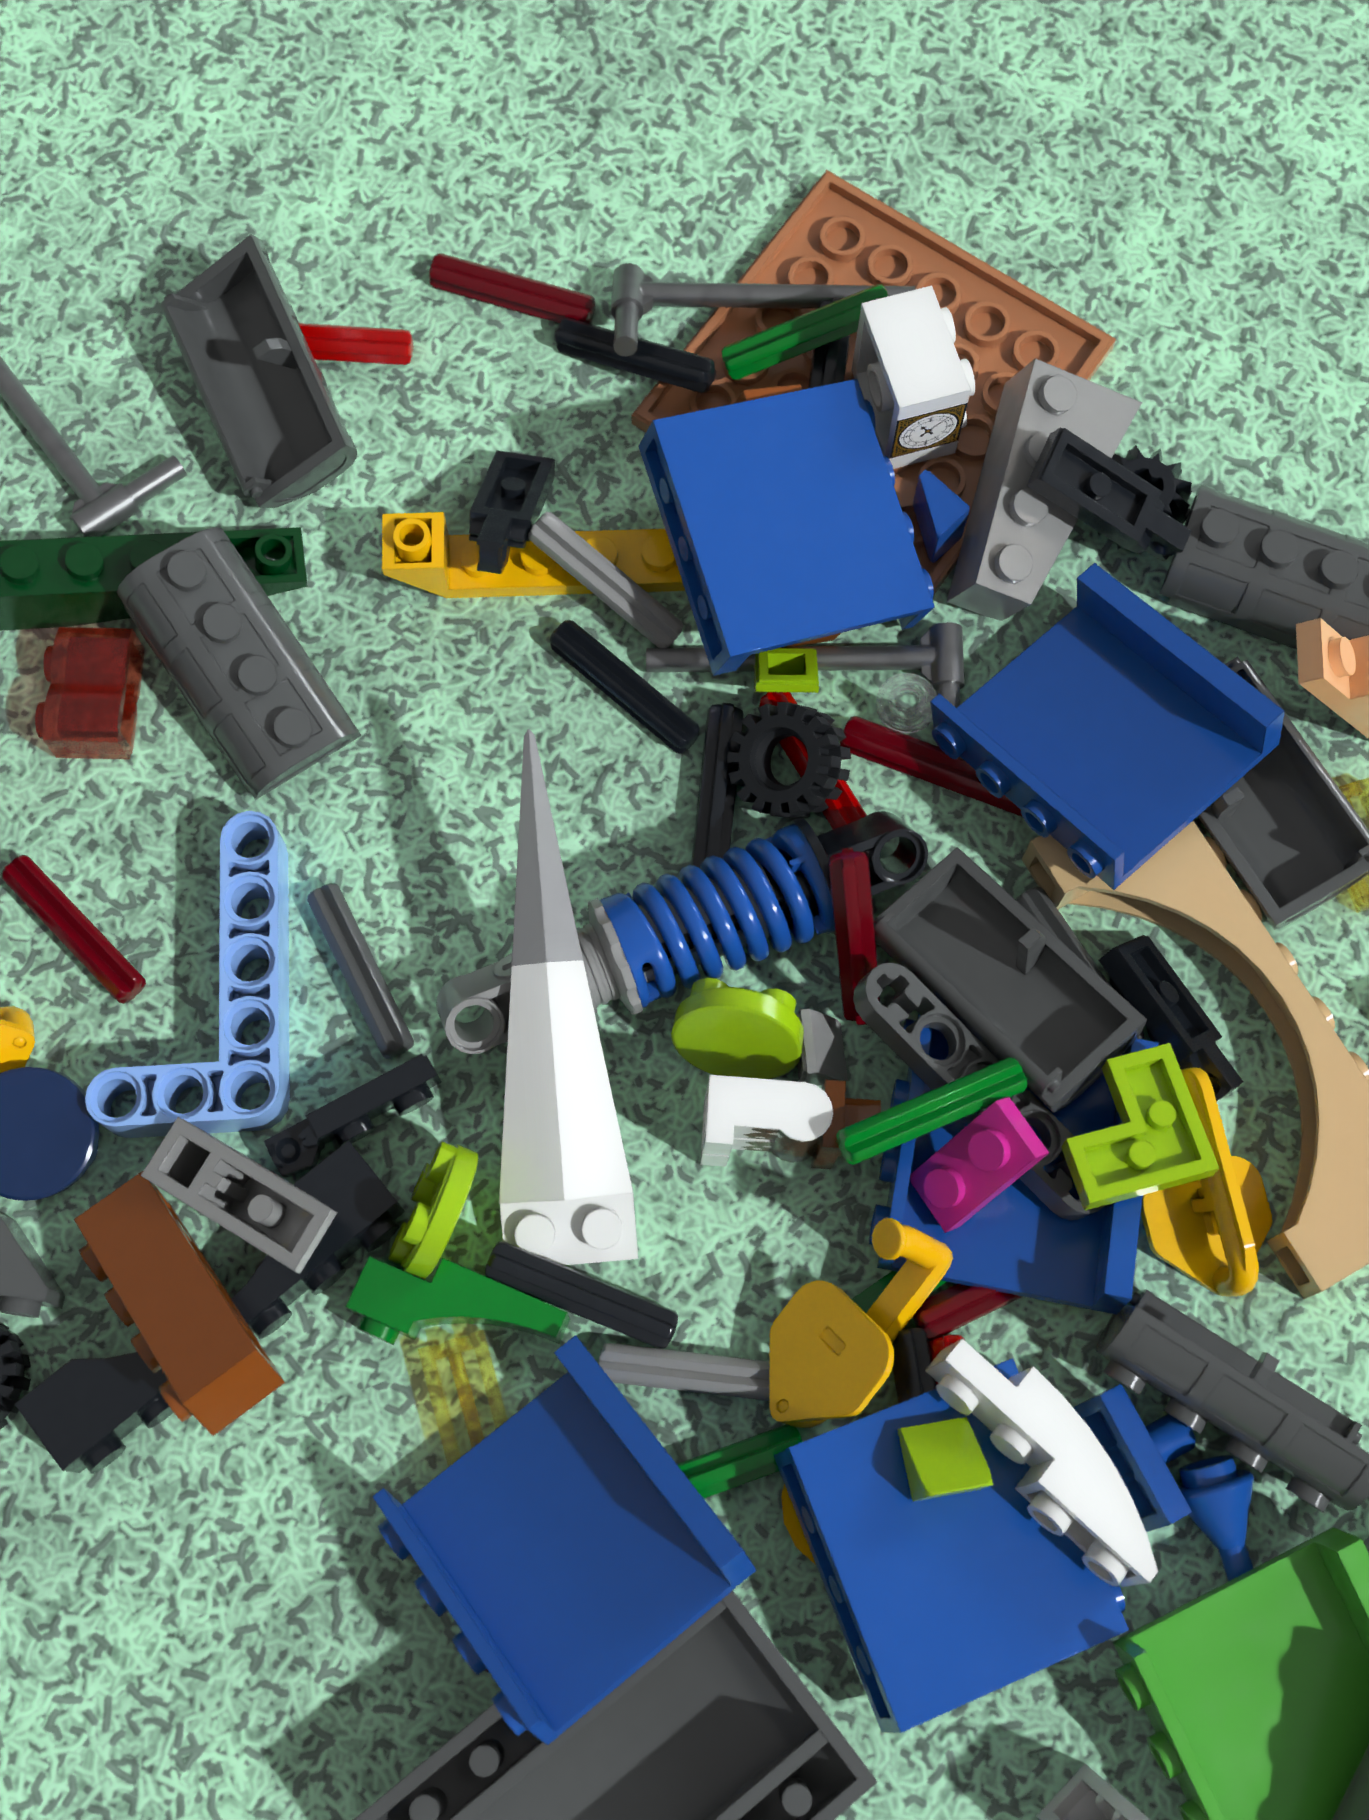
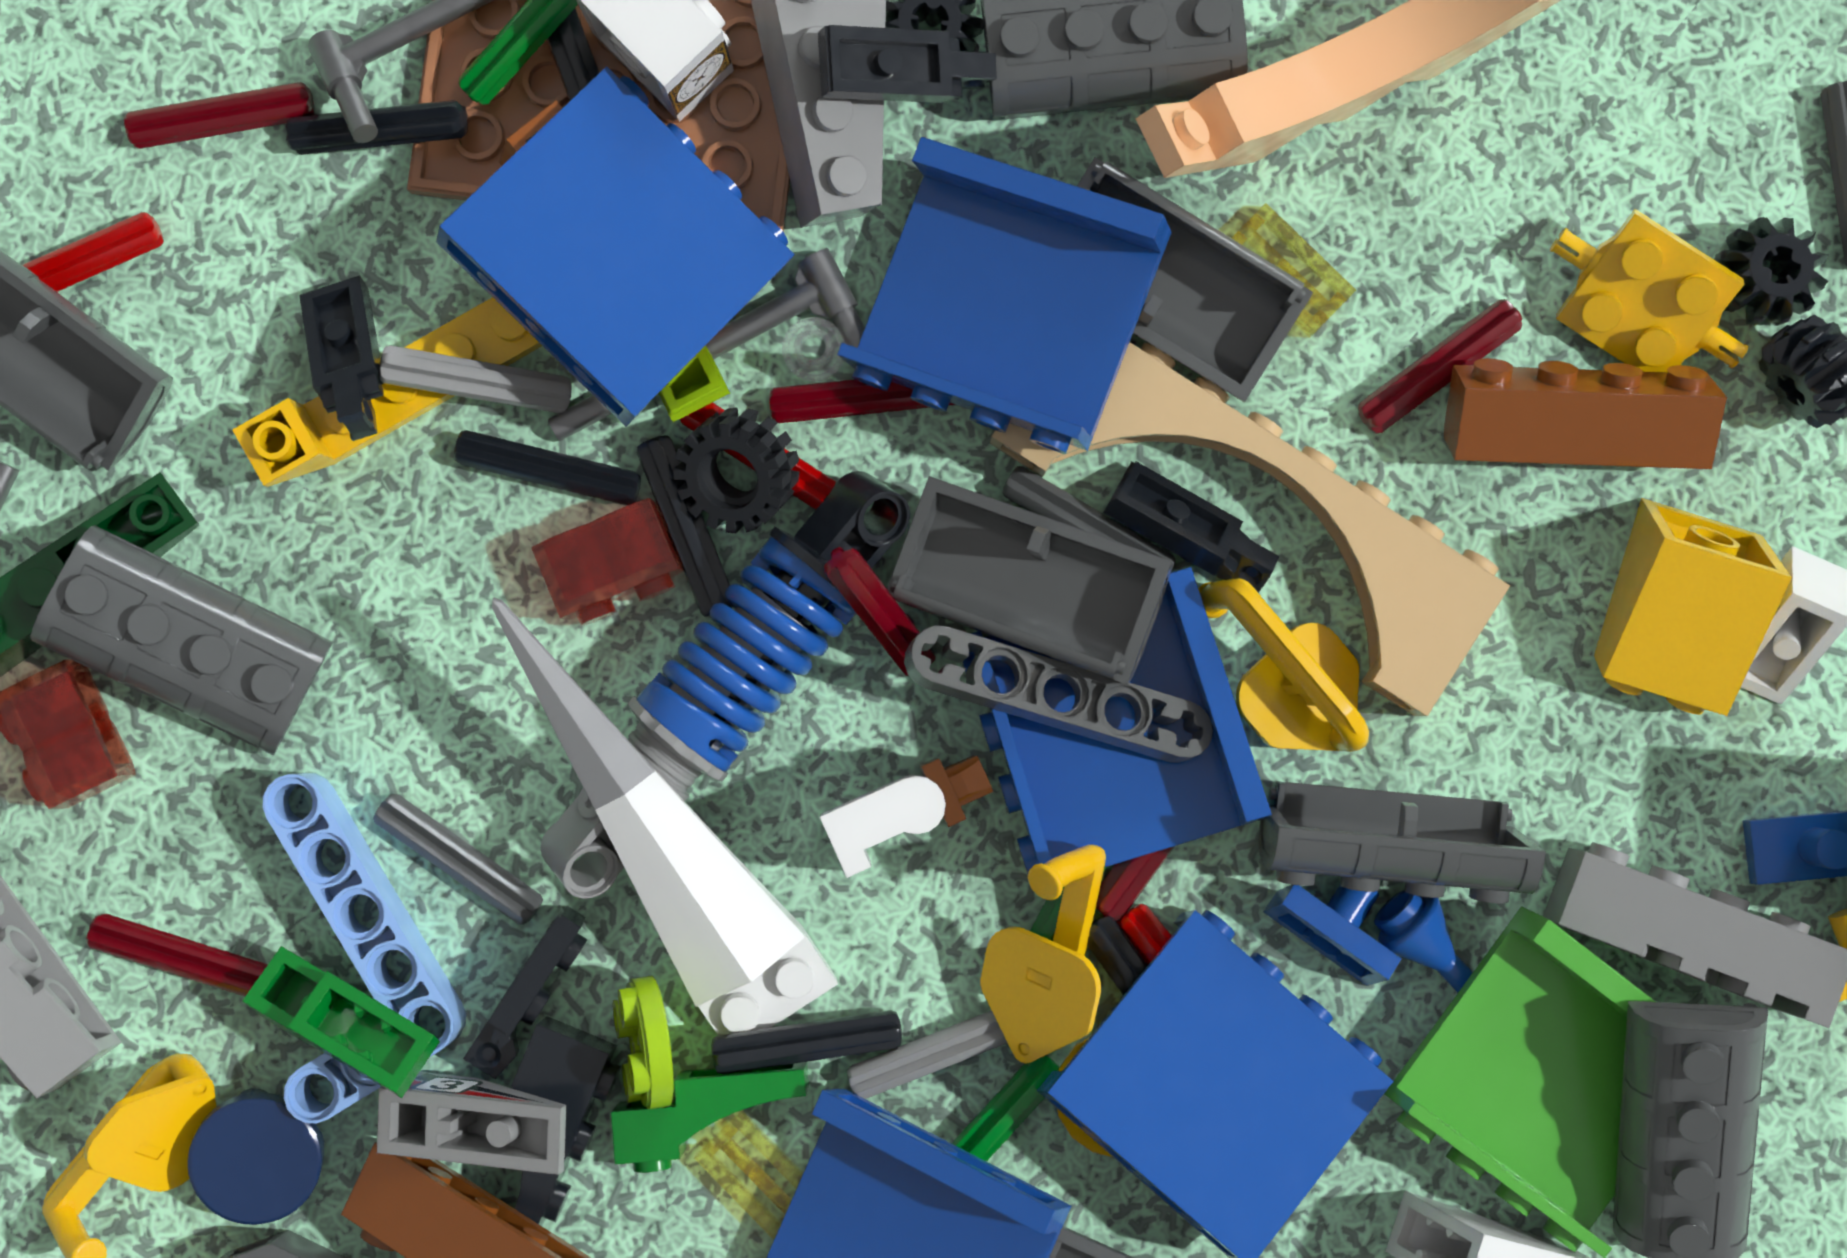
camera: 25 degrees left, 15 degrees up
lime tile [671,978,804,1079] -> none
light grey slope [797,1009,848,1086] -> none
green axle [836,1057,1028,1165] -> none
lime slope [897,1417,993,1502] -> none
dark pink plate [909,1097,1049,1233] -> none
blue slope [912,469,970,563] -> none
white slope [925,1339,1158,1587] -> none
lime plate [1061,1043,1219,1211] -> none
none -> green slope [242,946,440,1098]
none -> clear red brick [531,498,684,626]

